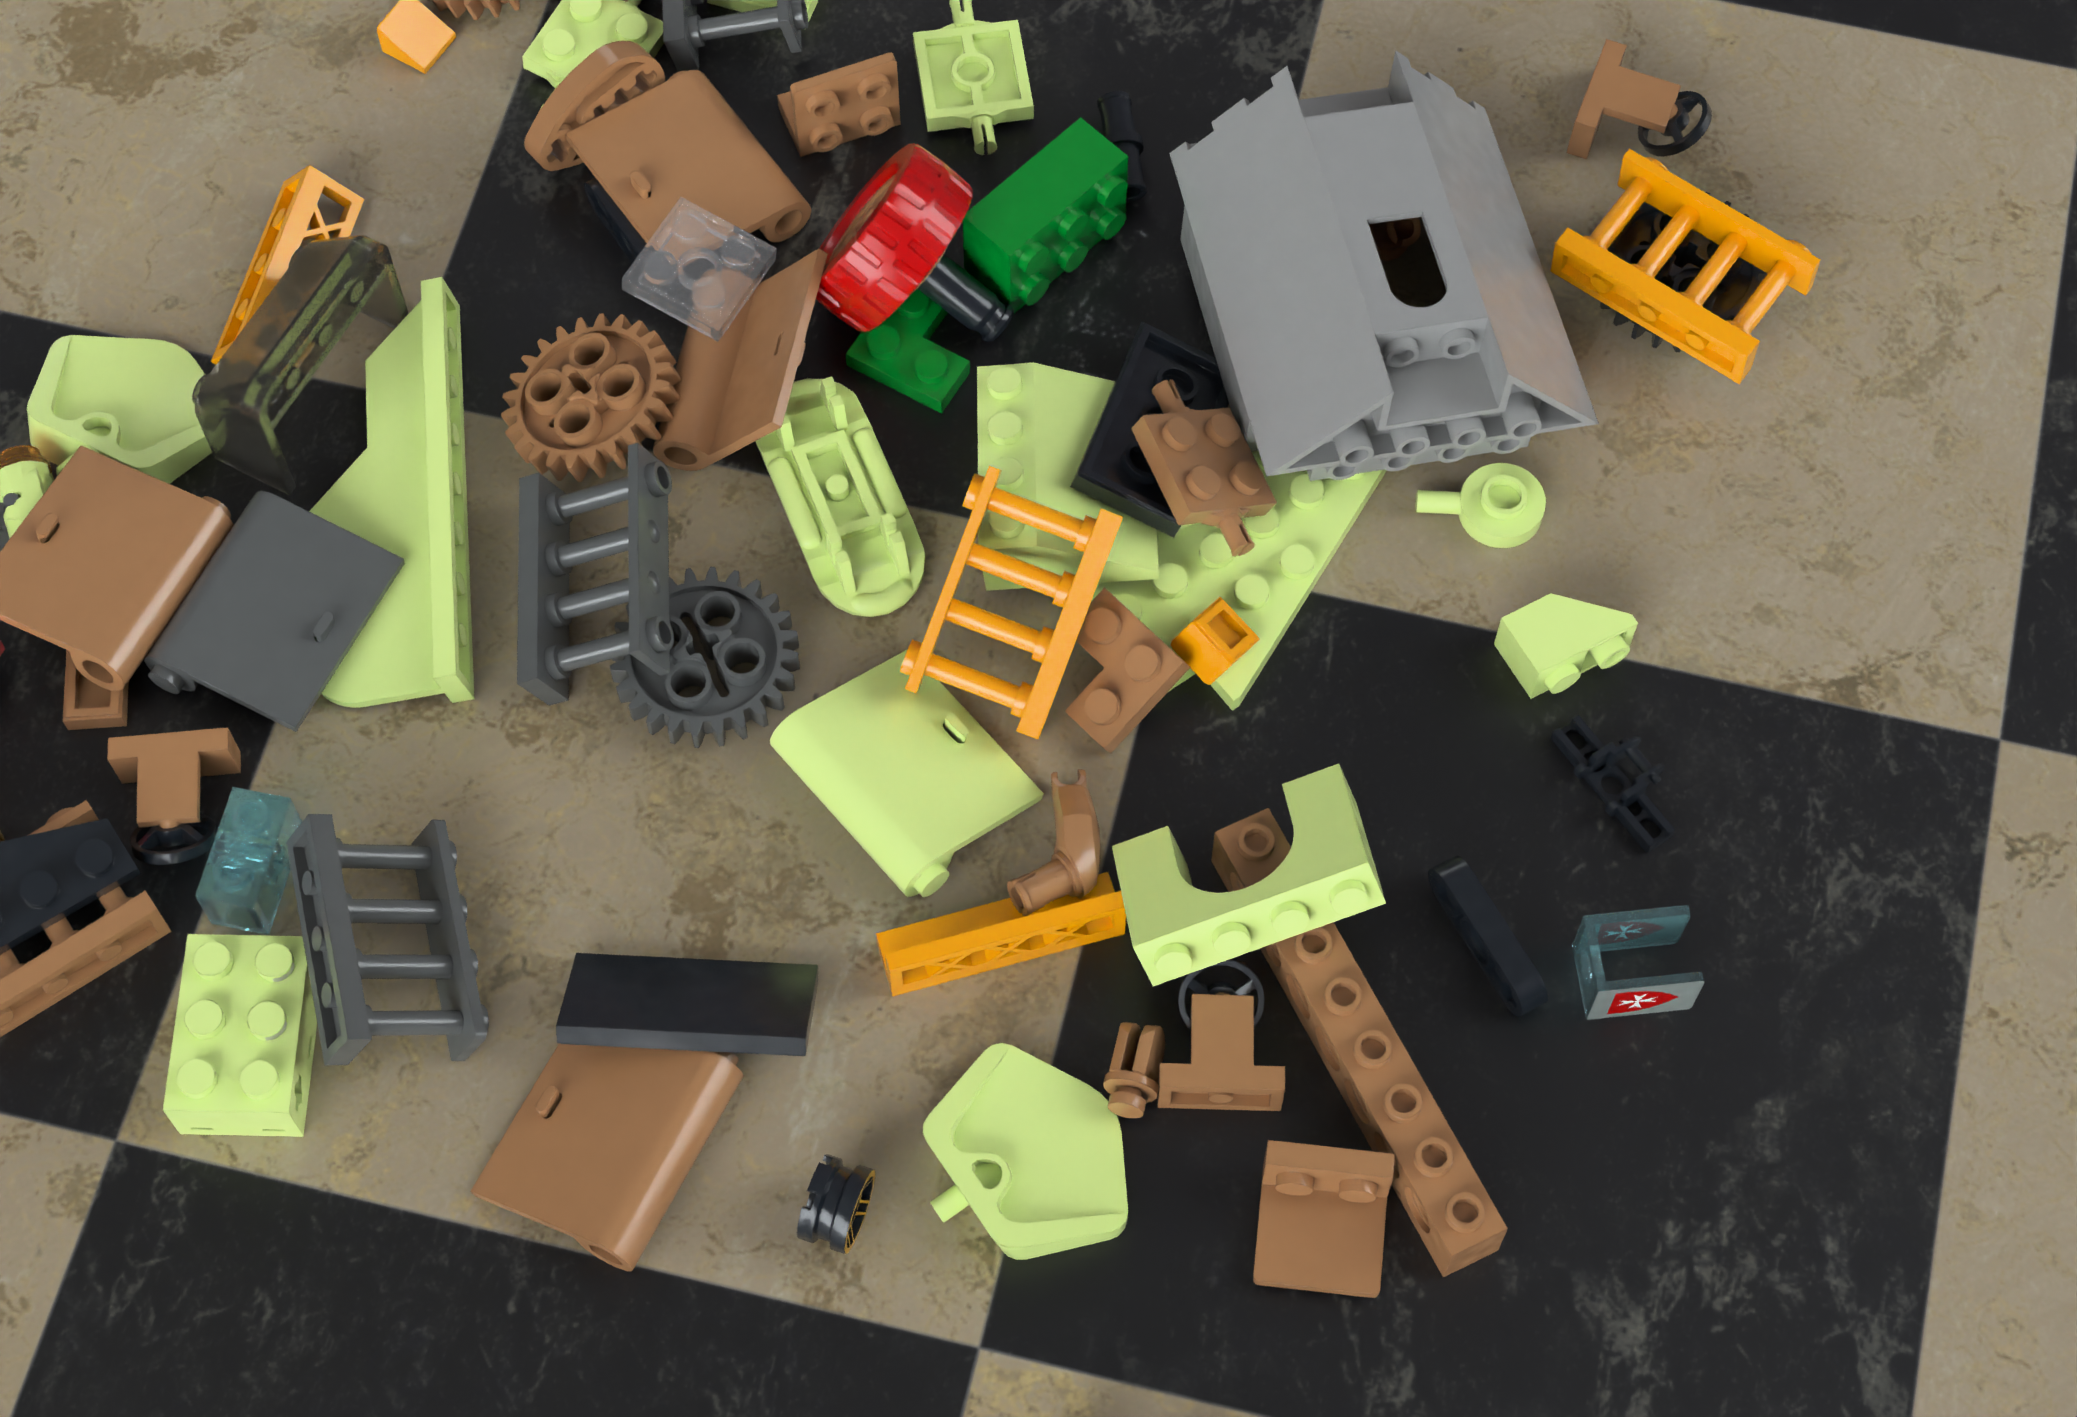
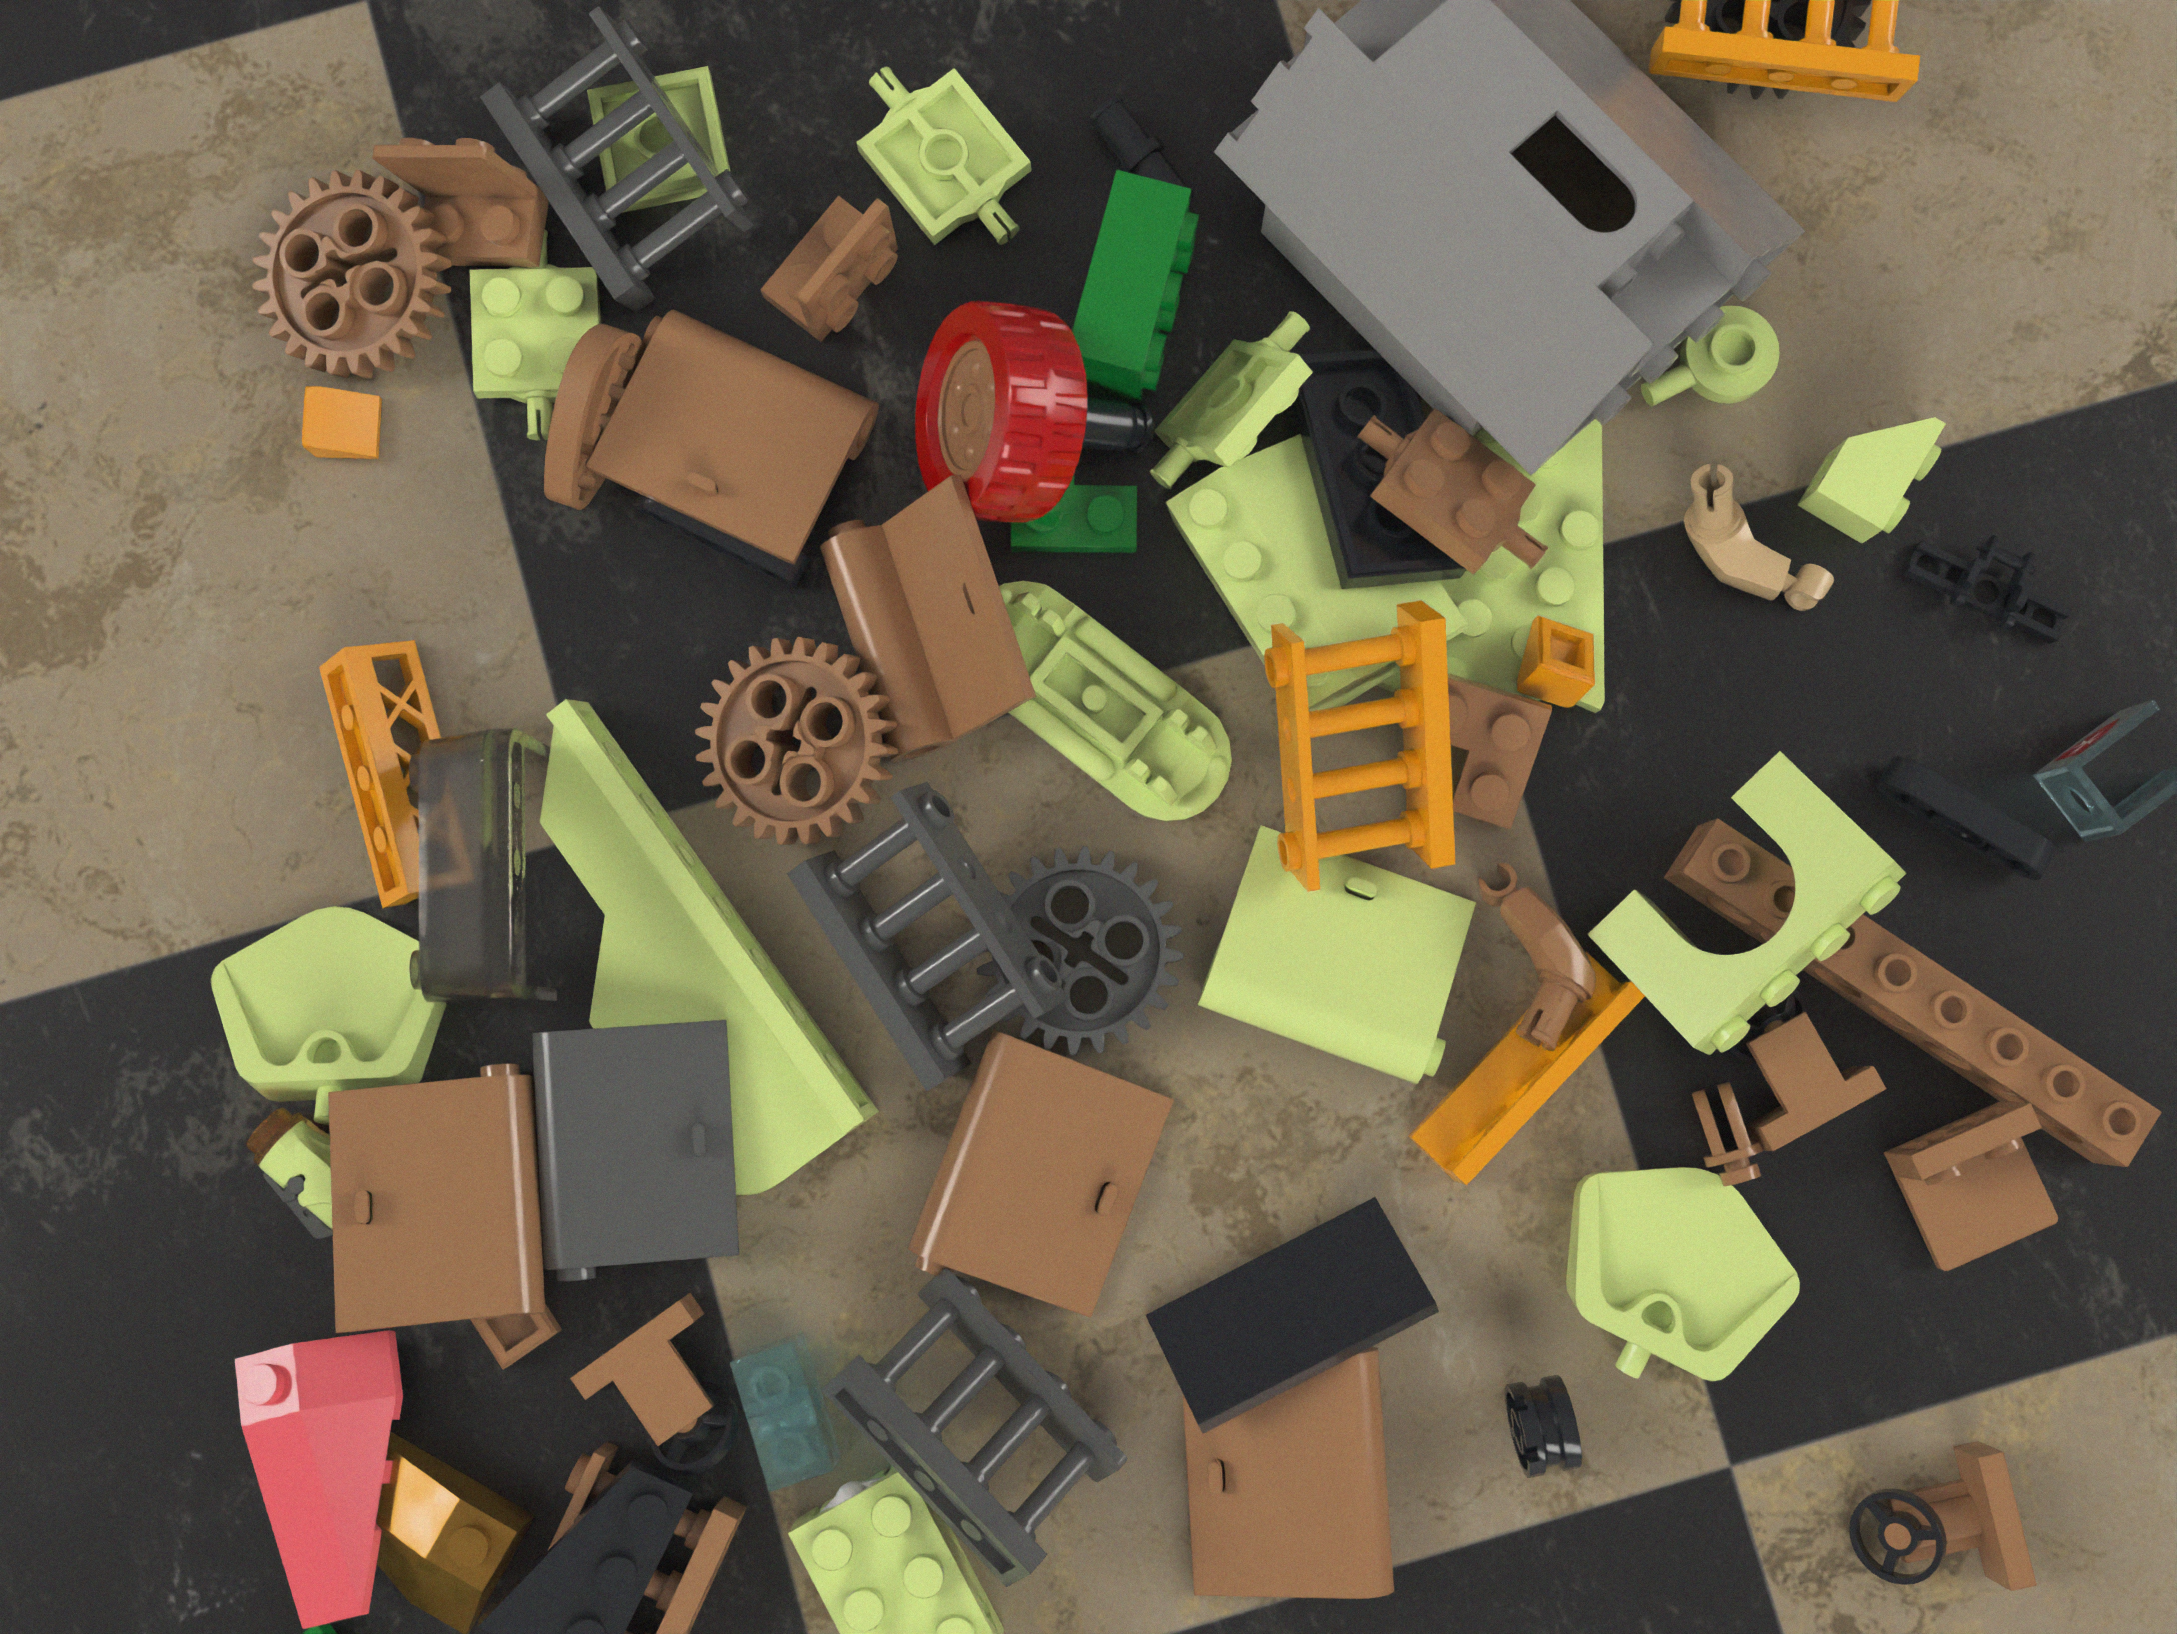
camera: 30 degrees left, 20 degrees up
clear plate [622,197,777,342] -> none
none -> medium nougat door [908,1029,1174,1318]
none -> yellowish green plate [1150,311,1313,489]
none -> tan arm [1684,464,1834,611]

